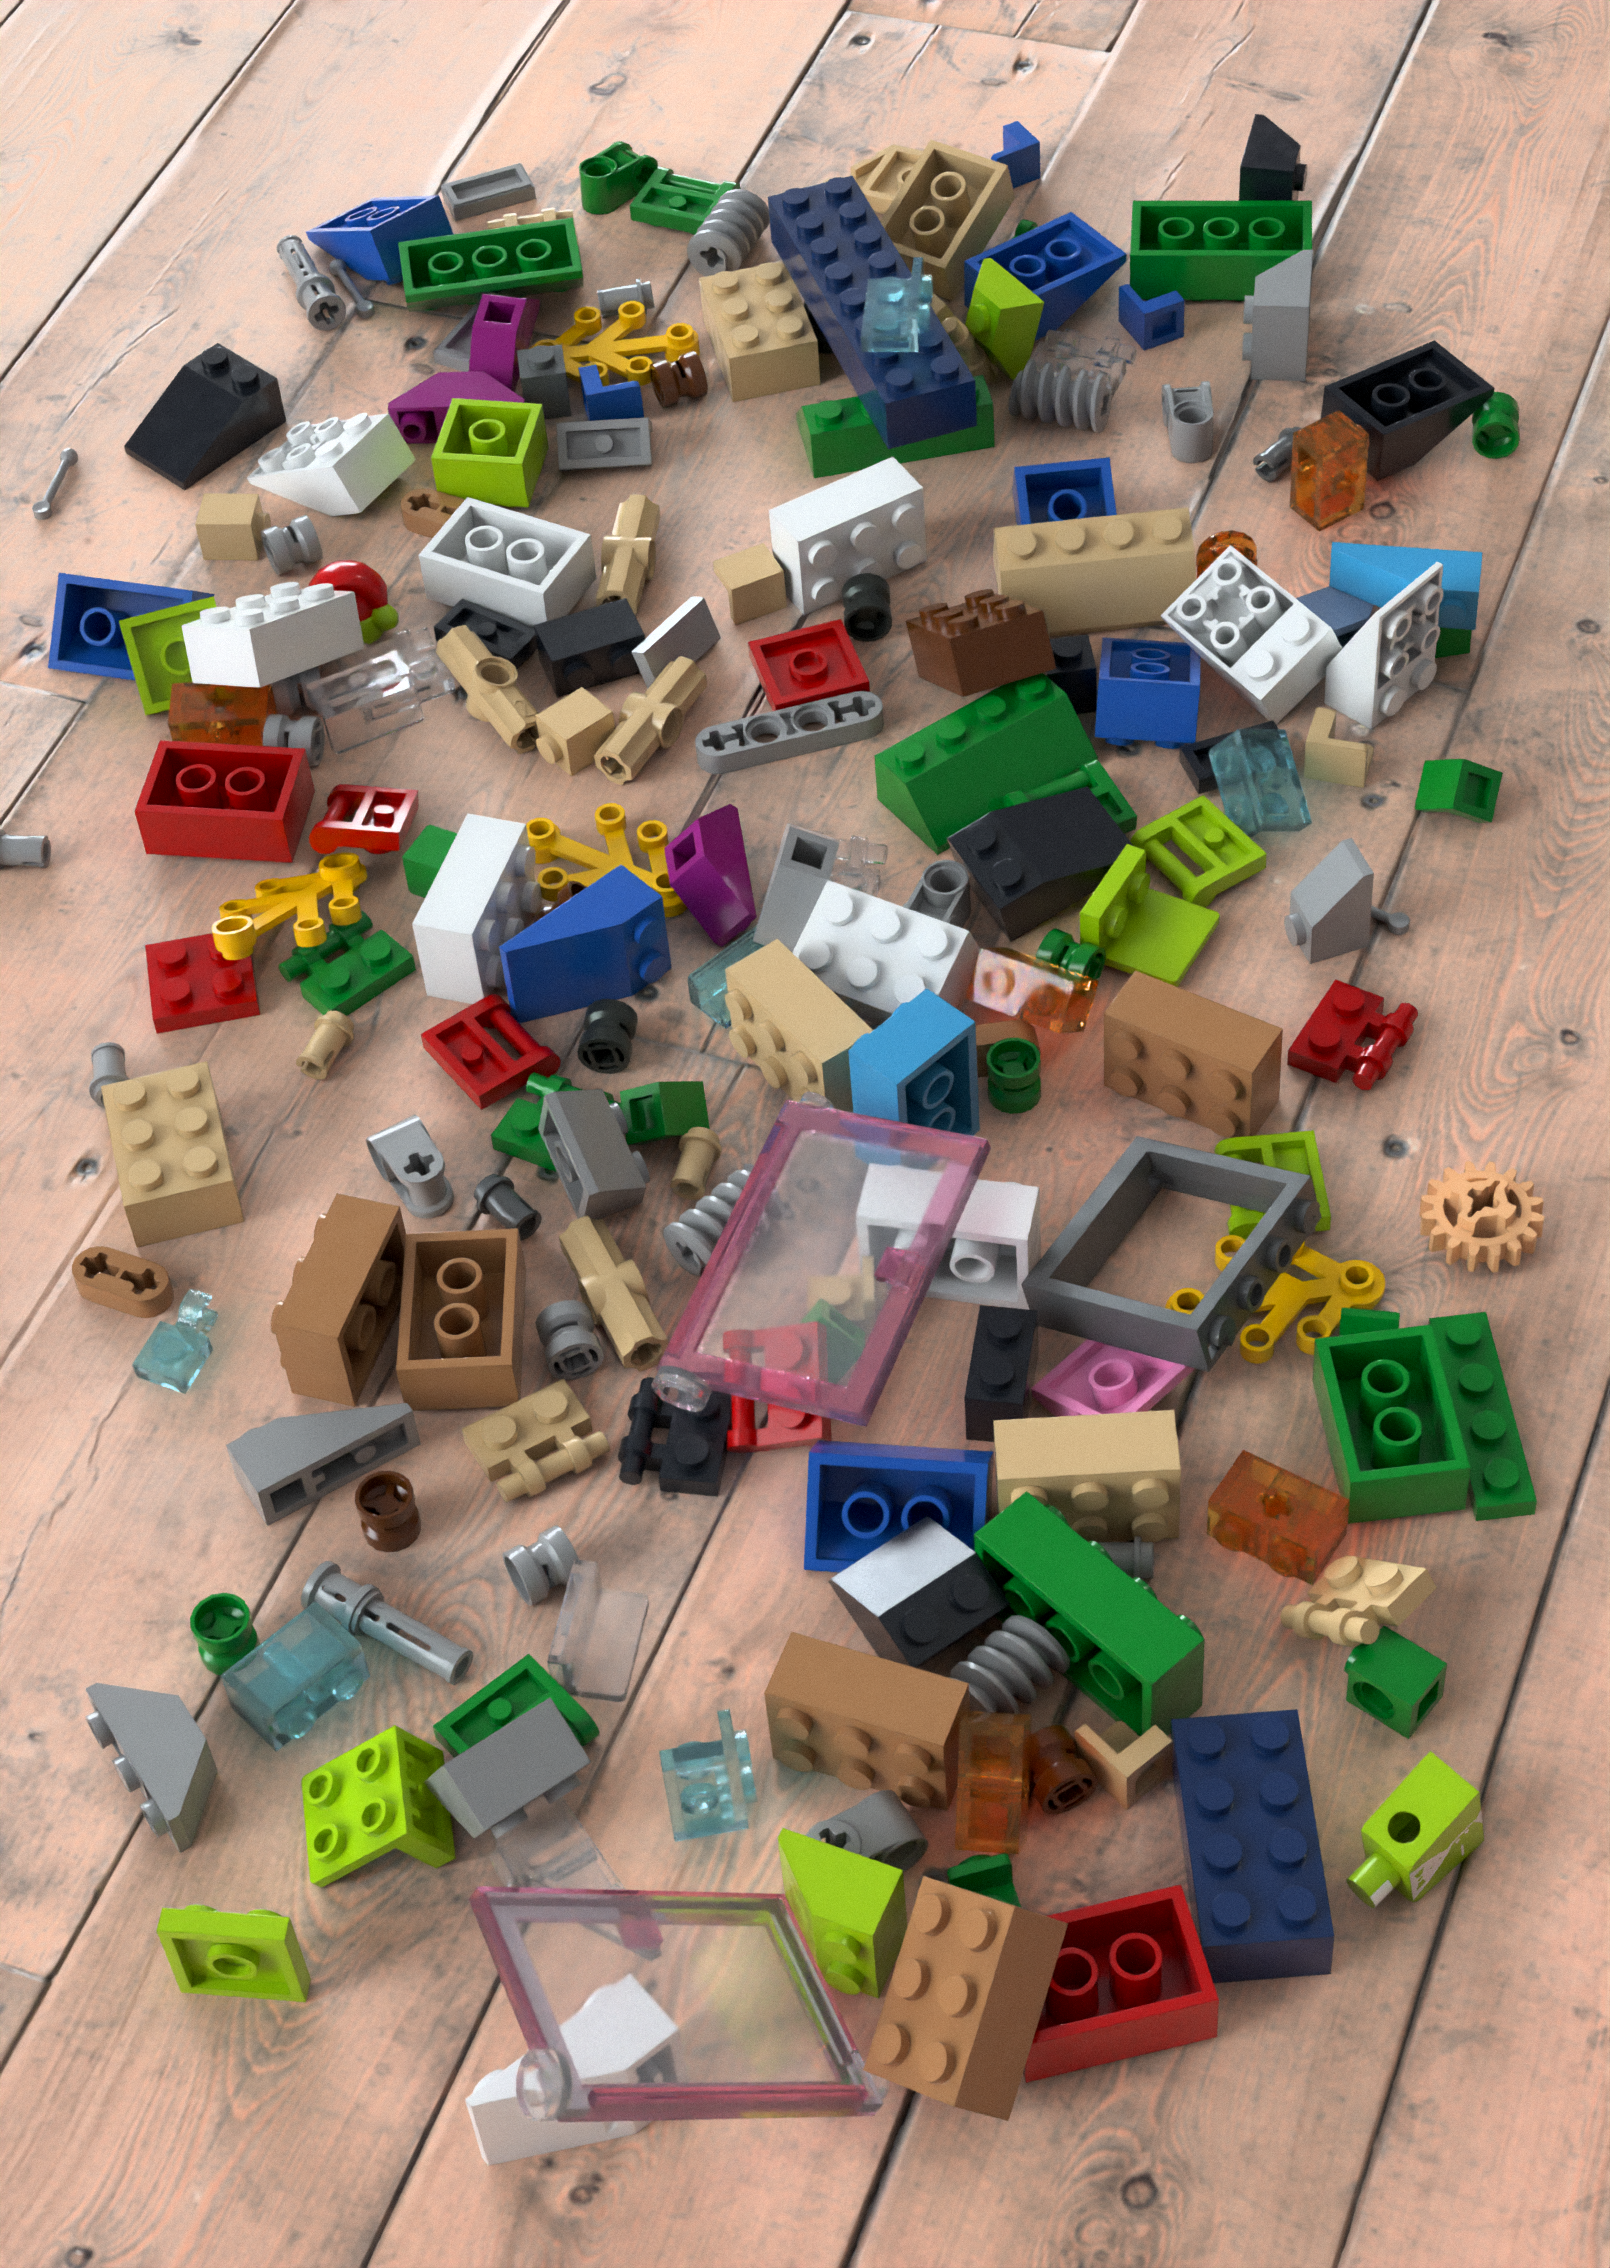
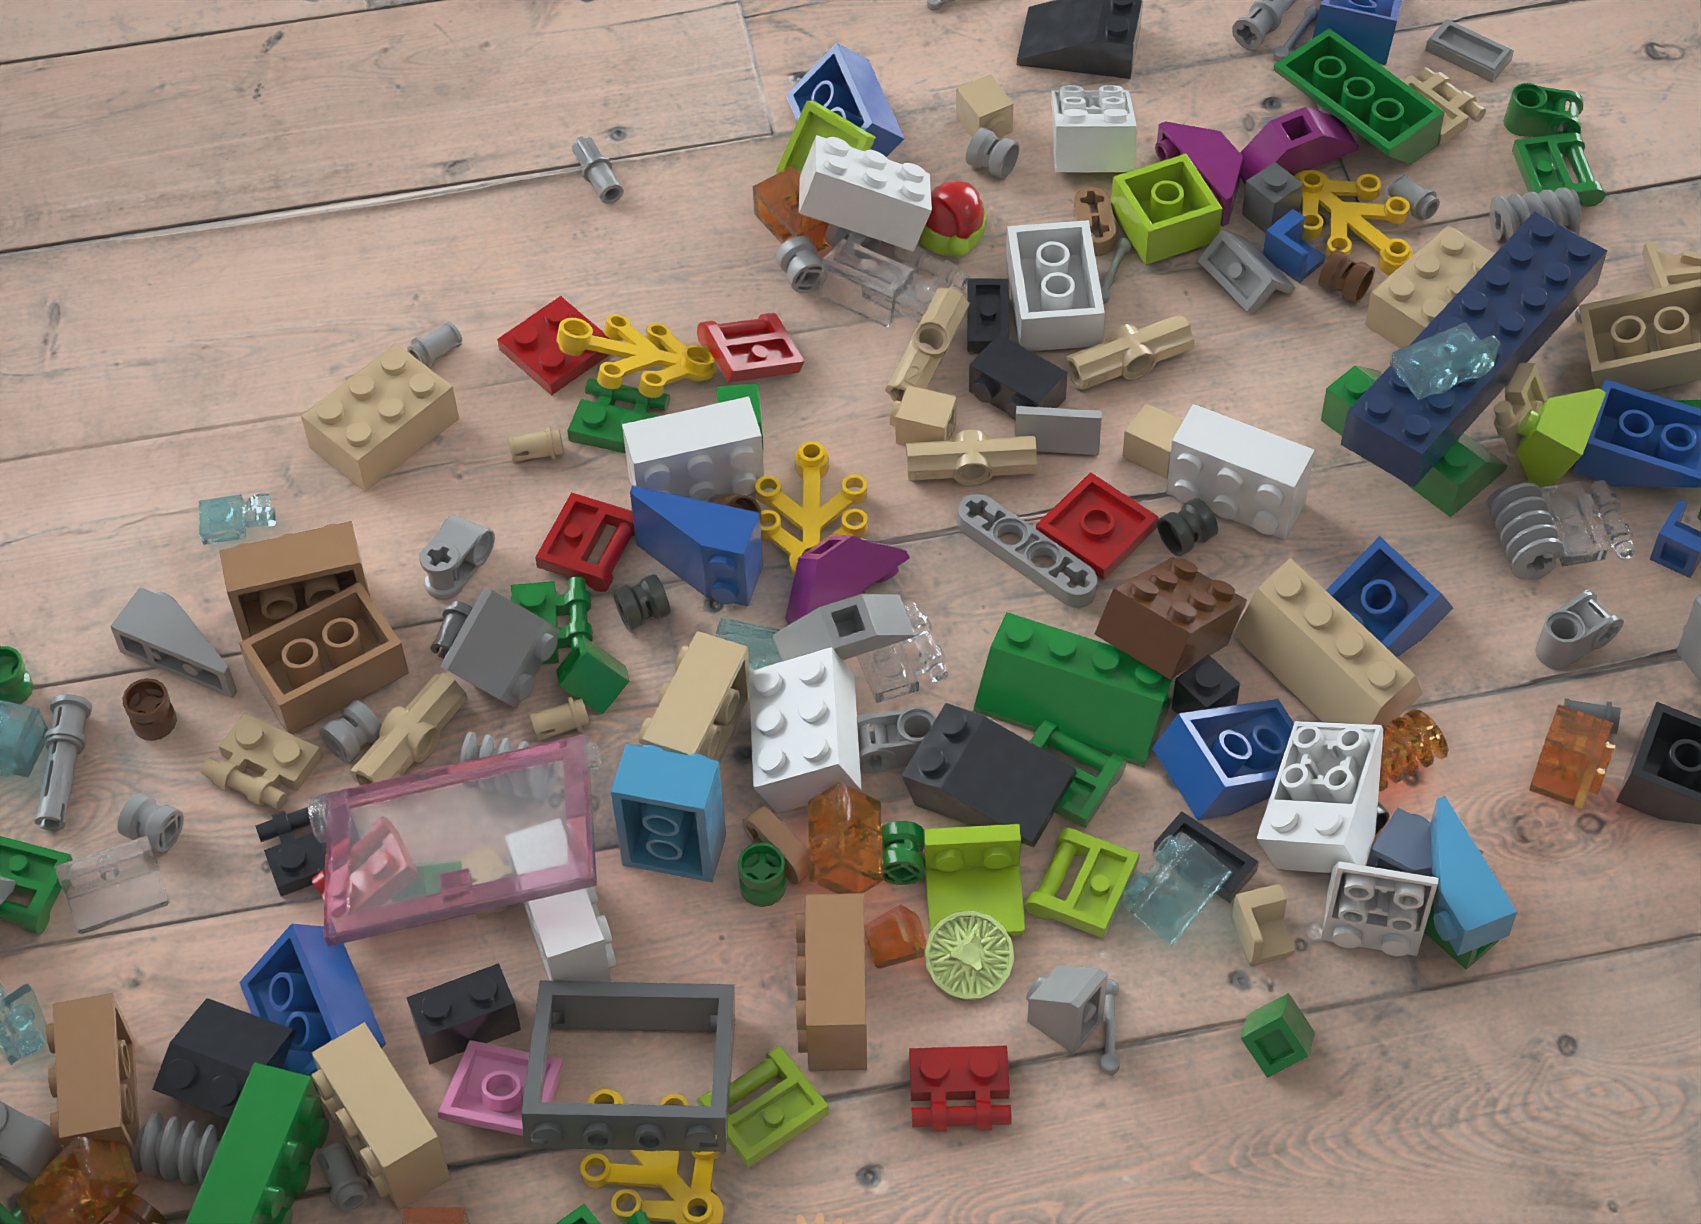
camera: 55 degrees right, 5 degrees up
medium nougat beam [72,1246,174,1318] -> none
red brick [134,740,315,863] -> none
none -> yellowish green wheel [924,911,1014,1001]

